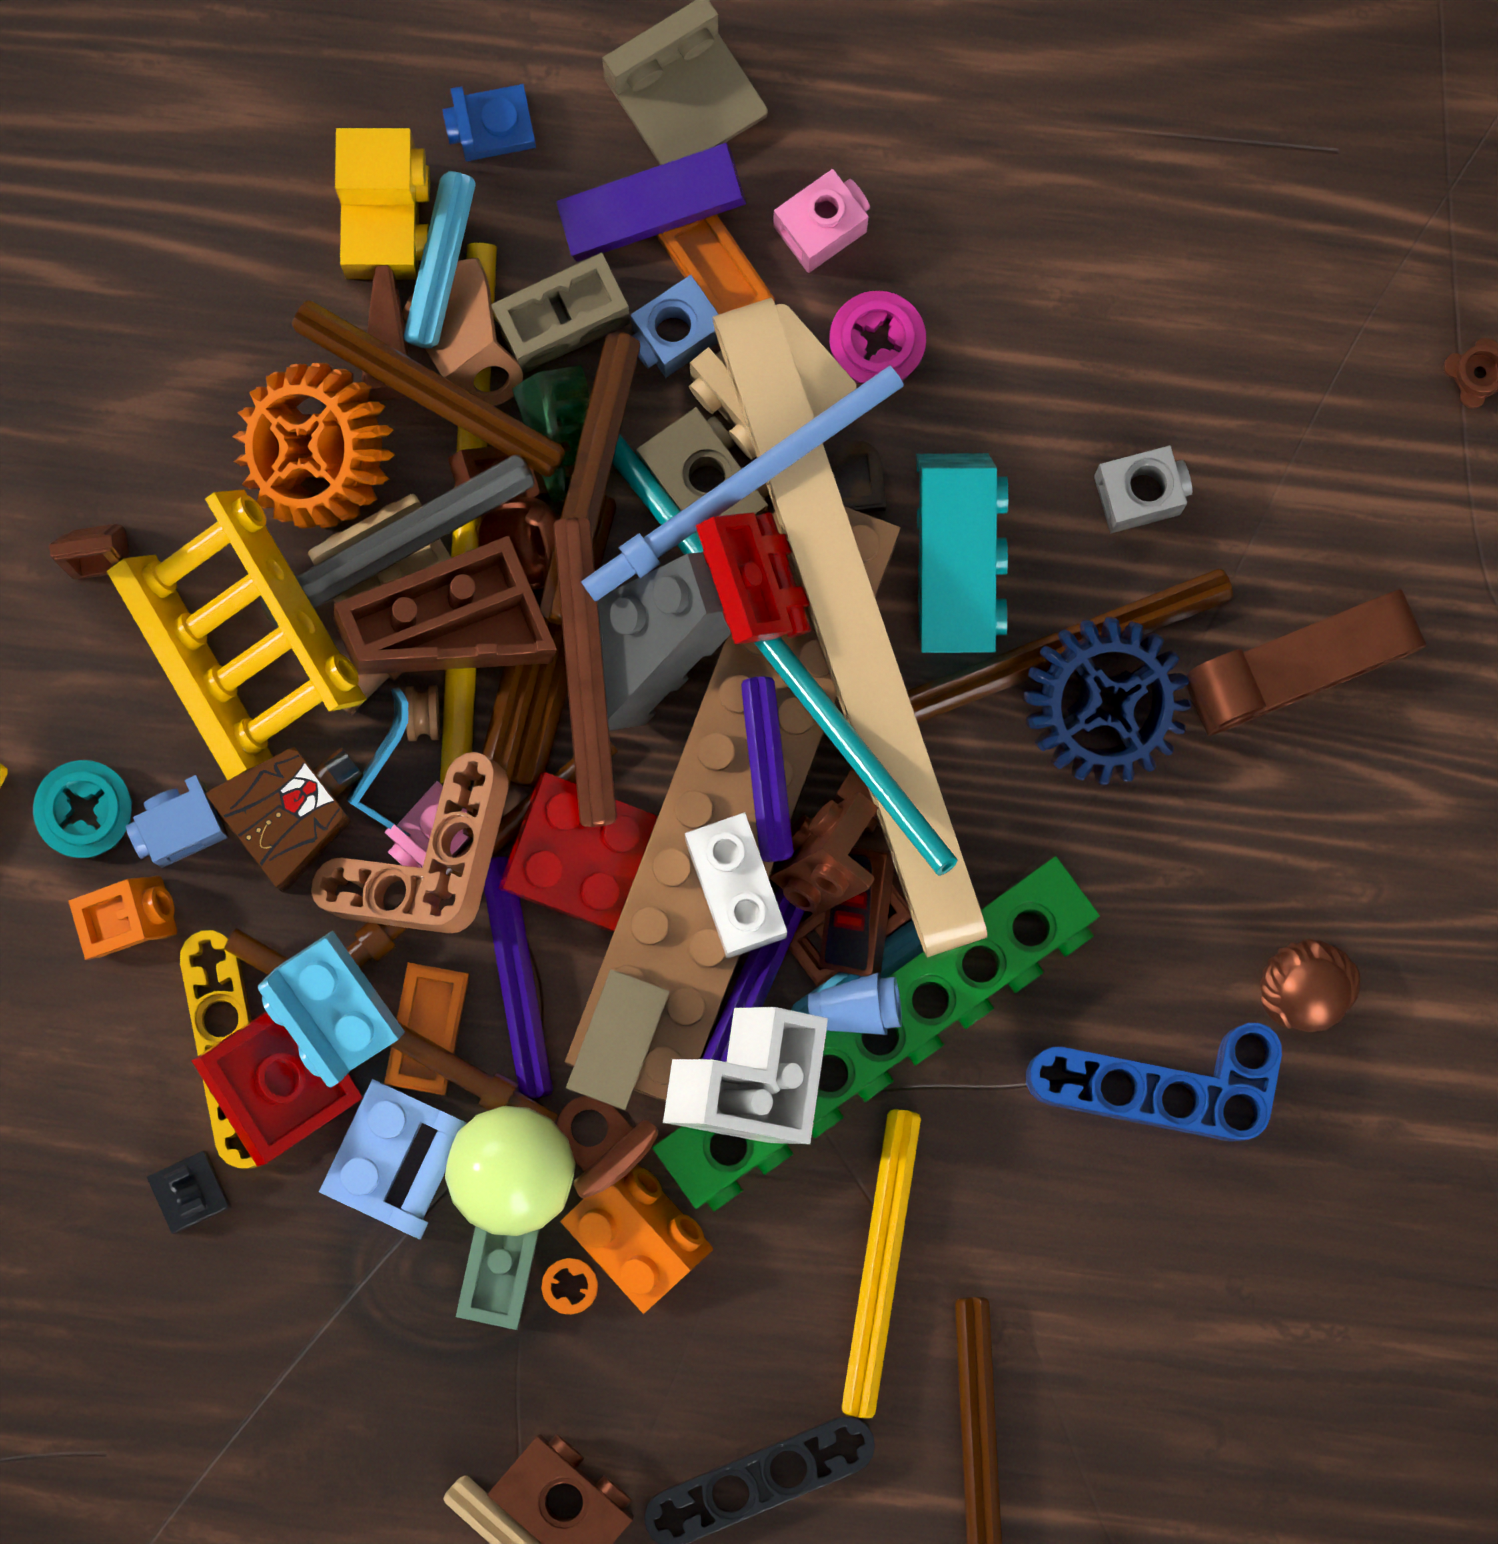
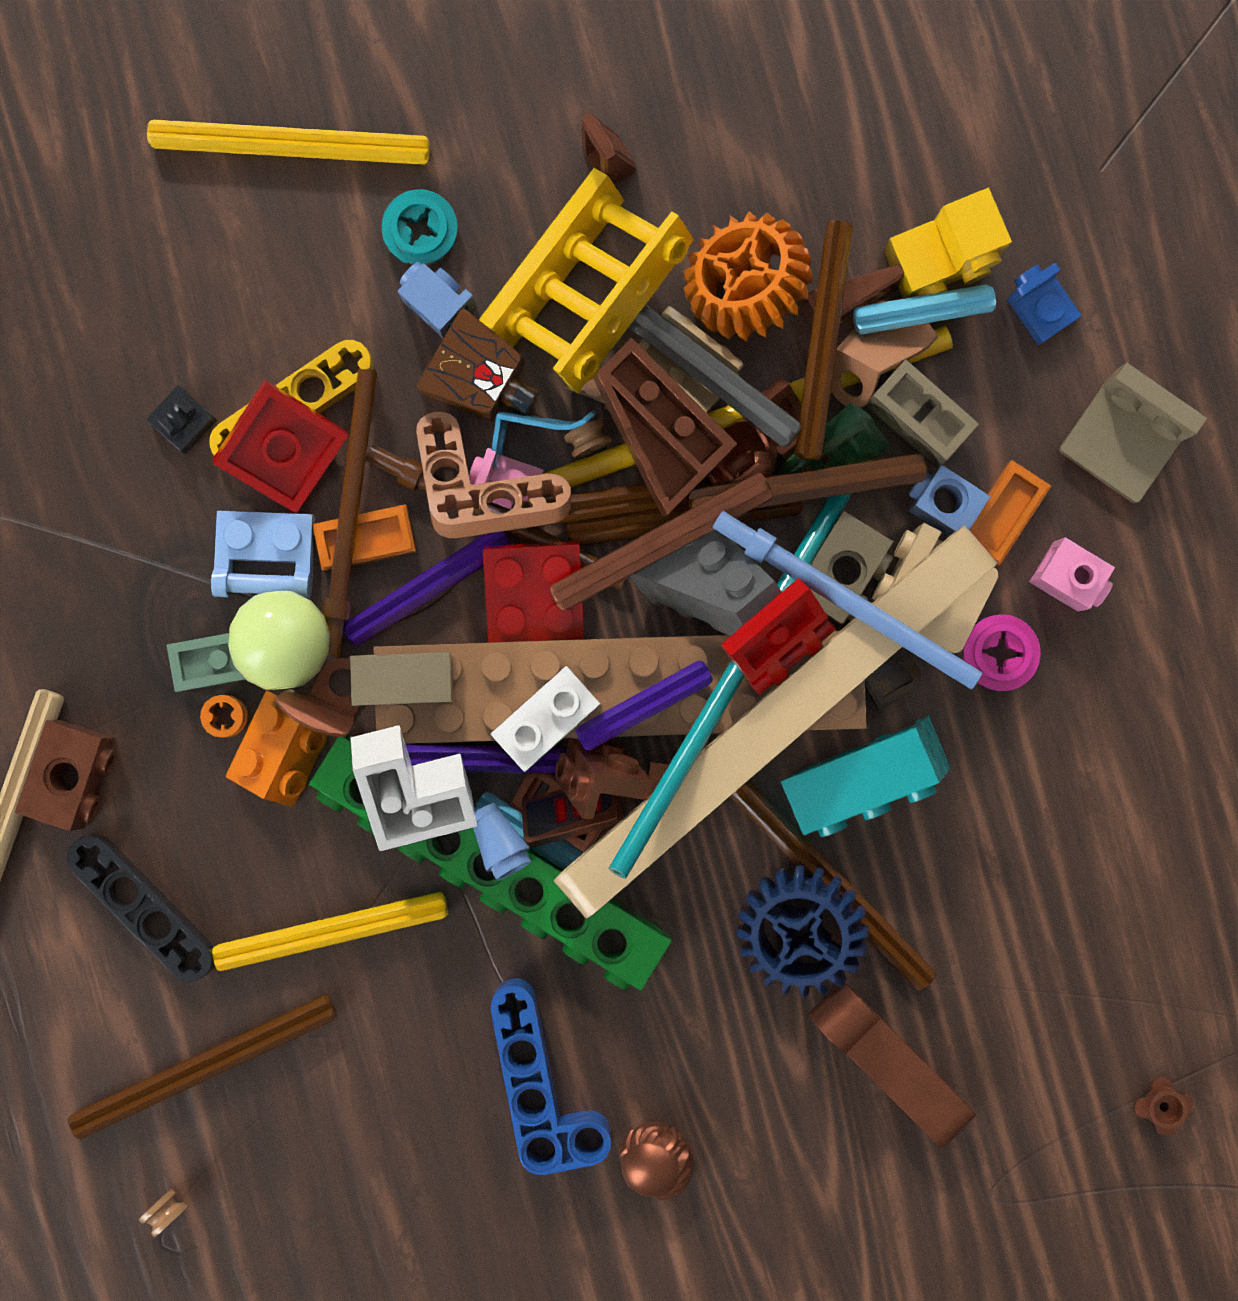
camera: 75 degrees right, 5 degrees up
orange bracket [69,876,177,960] -> none
medium azure bracket [258,931,405,1088] -> none
dark purple tile [556,143,746,262] -> none
light grey brick [1094,445,1193,534] -> none

